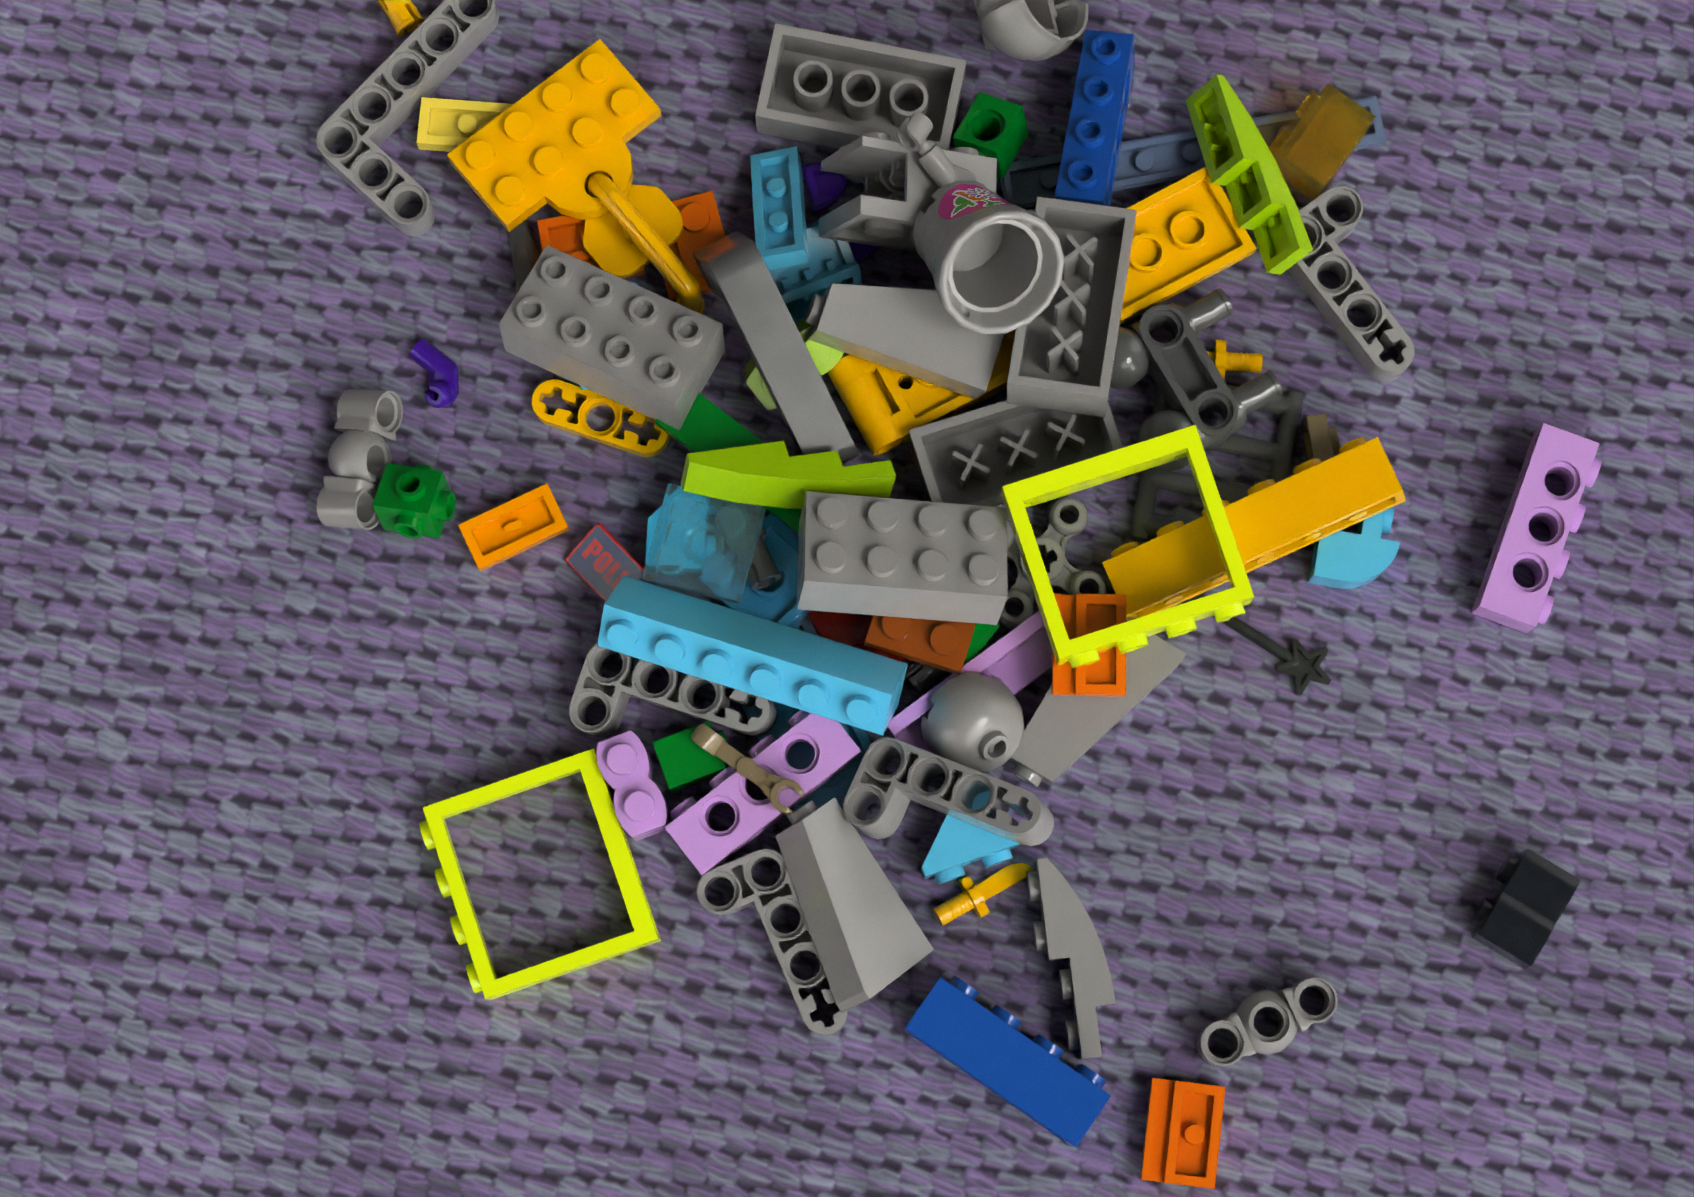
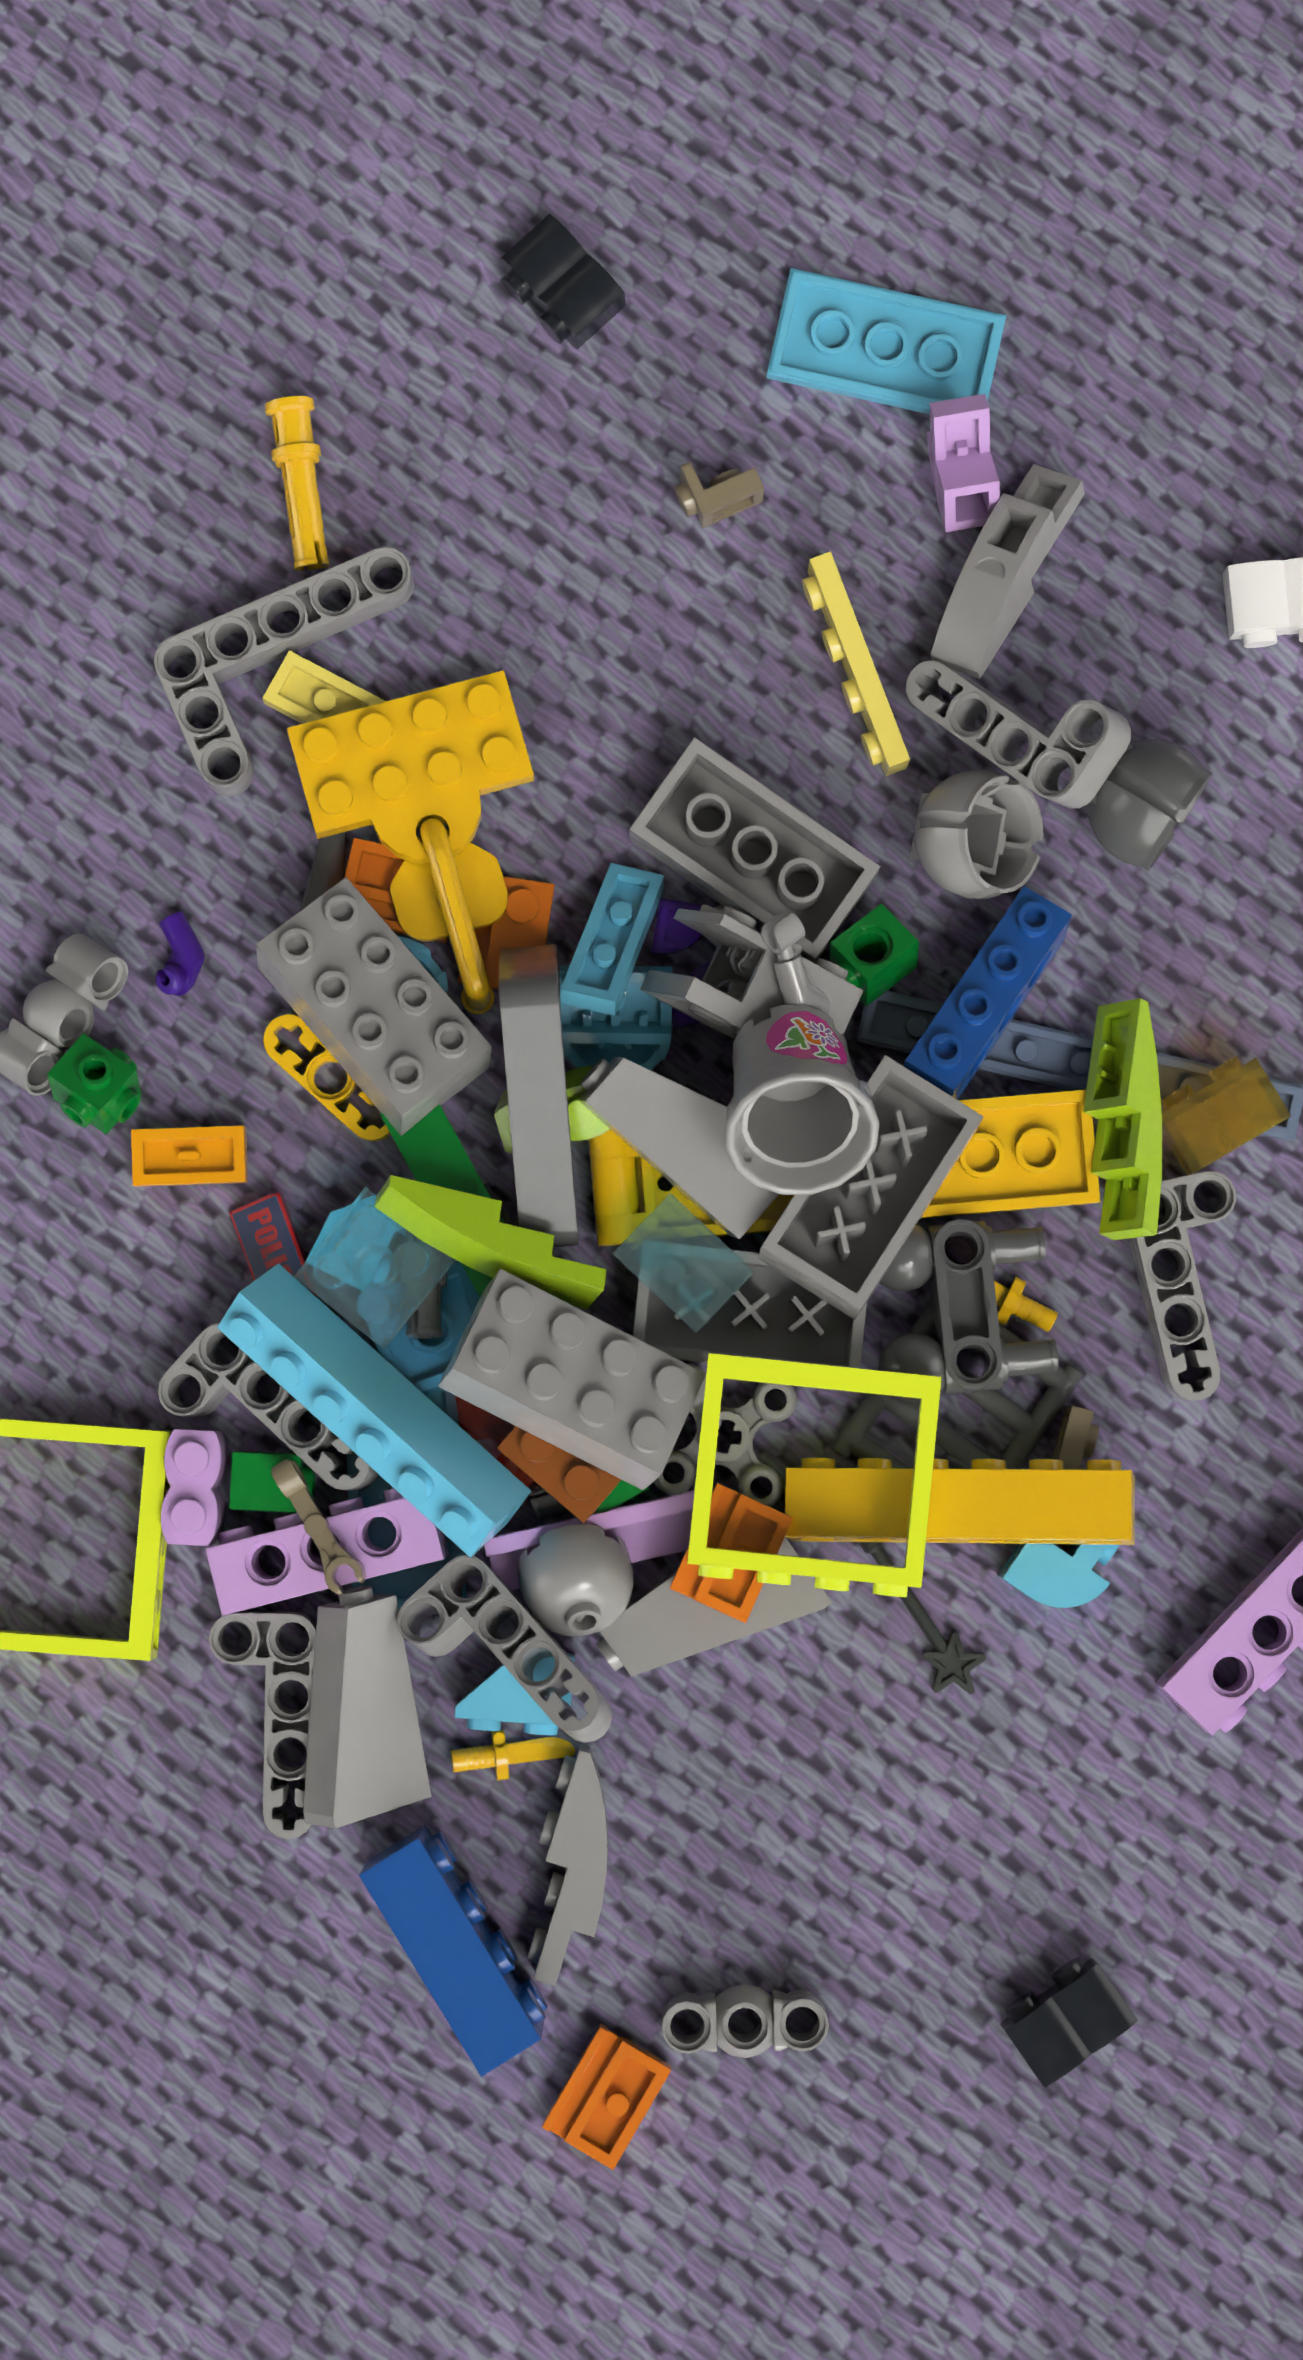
camera: 20 degrees right, 5 degrees up
none -> clear light blue plate [613,1193,754,1333]

